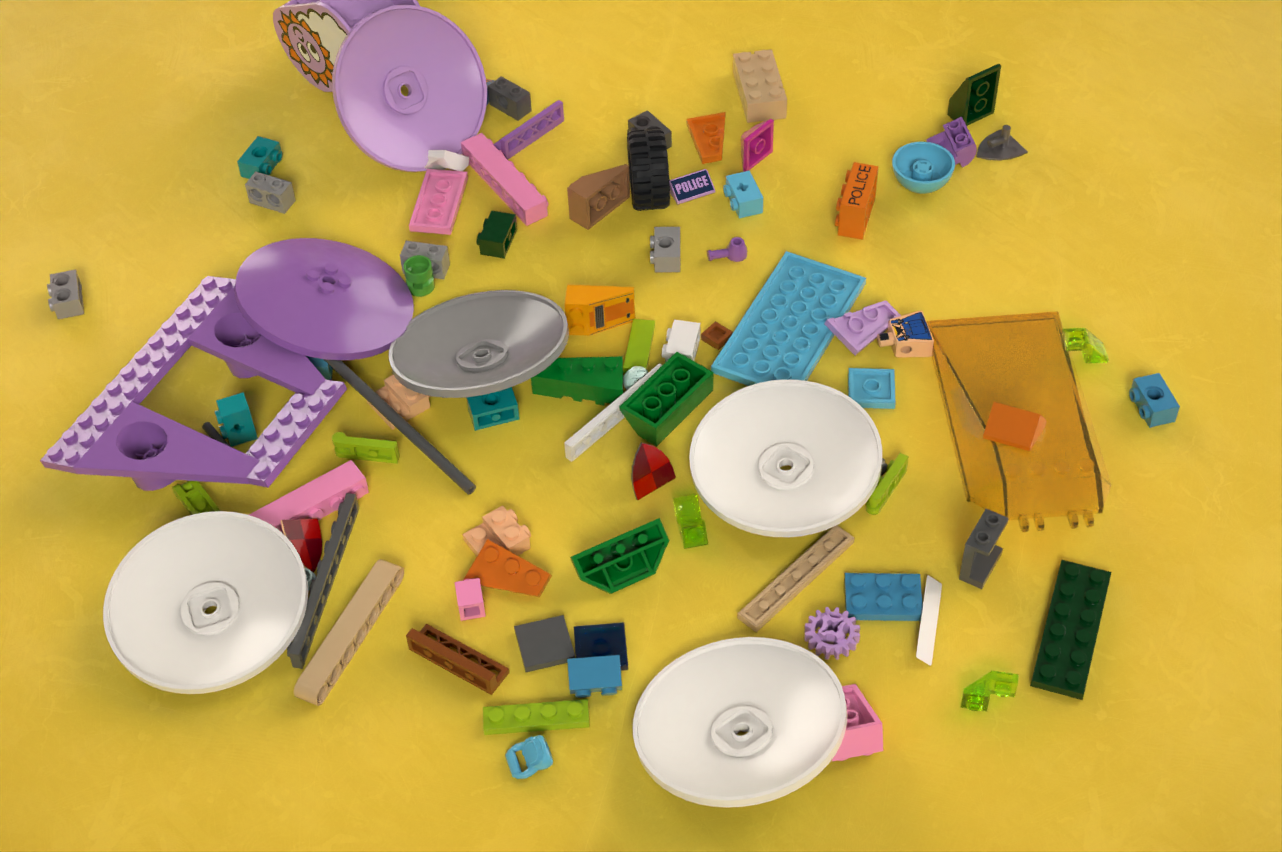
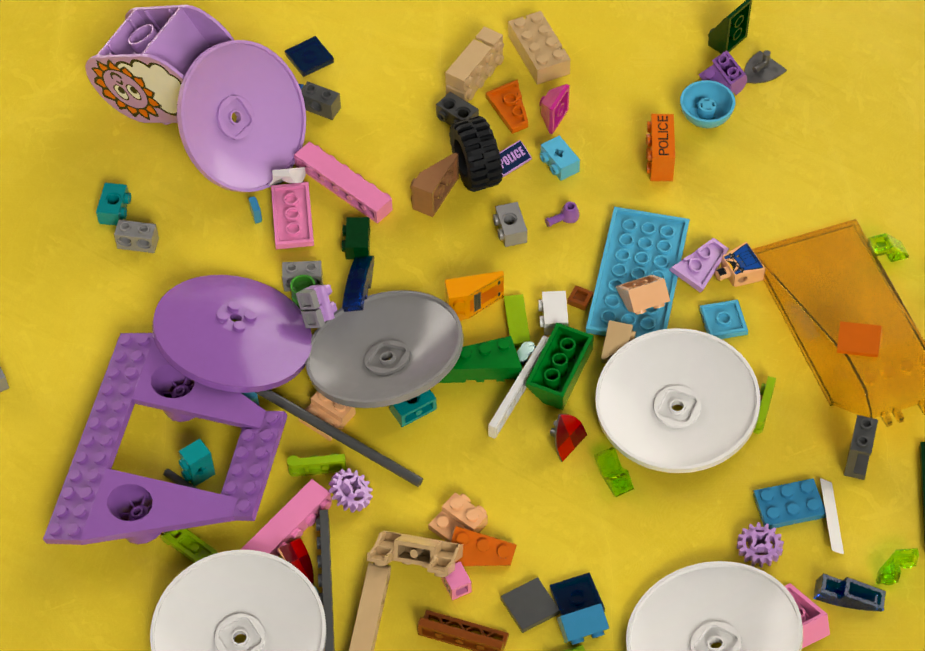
camera: 15 degrees left, 5 degrees up
medium lavender fence [494,100,564,160] -> none
green wedge [570,518,670,594] -> none
tan tile [737,525,854,633] -> none
none -> dark azure tile [248,196,262,224]
none -> clear blue tile [285,36,334,77]
none -> hips [296,284,337,328]
none -> lavender gear [328,468,373,513]
none -> clear blue slope [342,256,374,312]
none -> tan bracket [367,530,463,577]
none -> tan piece [445,26,504,102]
none -> tan slope [601,320,636,364]
none -> light nougat slope [616,274,670,315]
none -> slope [813,573,886,612]

